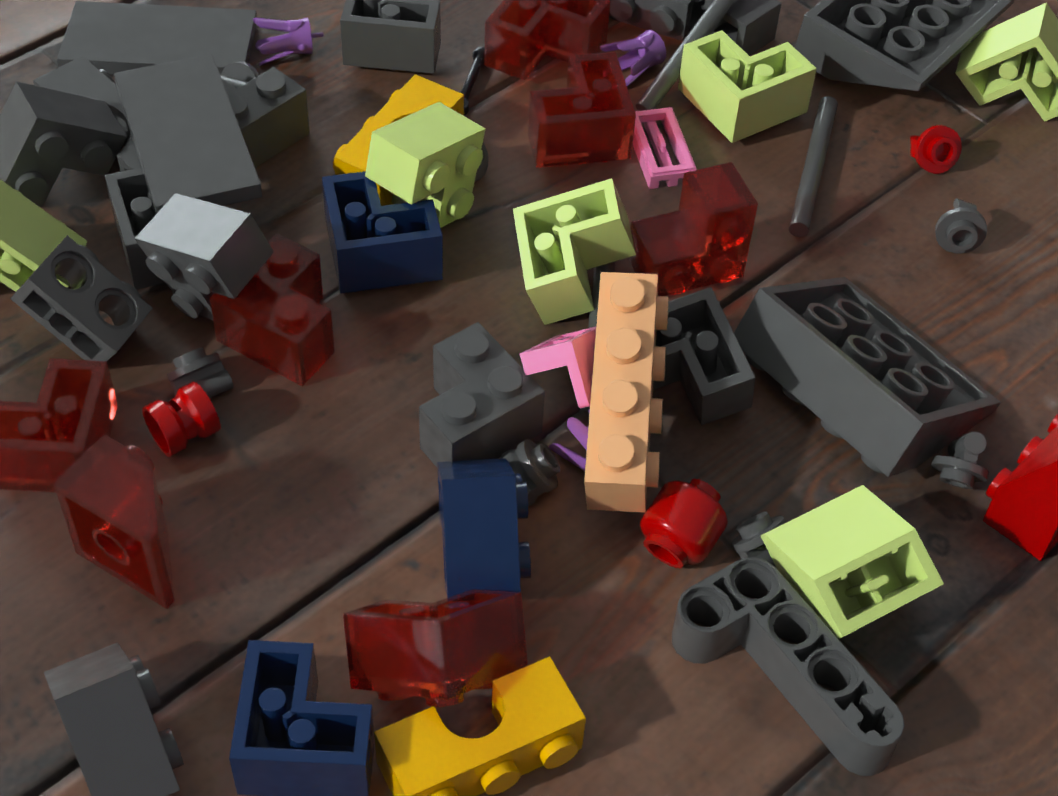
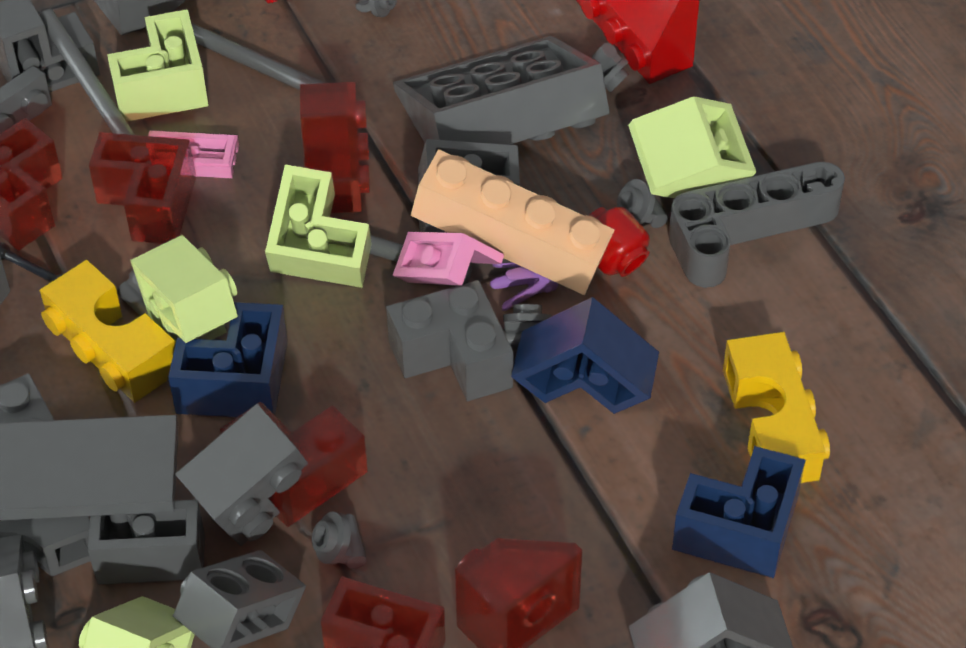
camera: 70 degrees left, 0 degrees up
red wheel [142,381,221,457] -> none
clear red brick [343,589,528,707] -> none
medium lavender piece [600,30,666,90] -> none

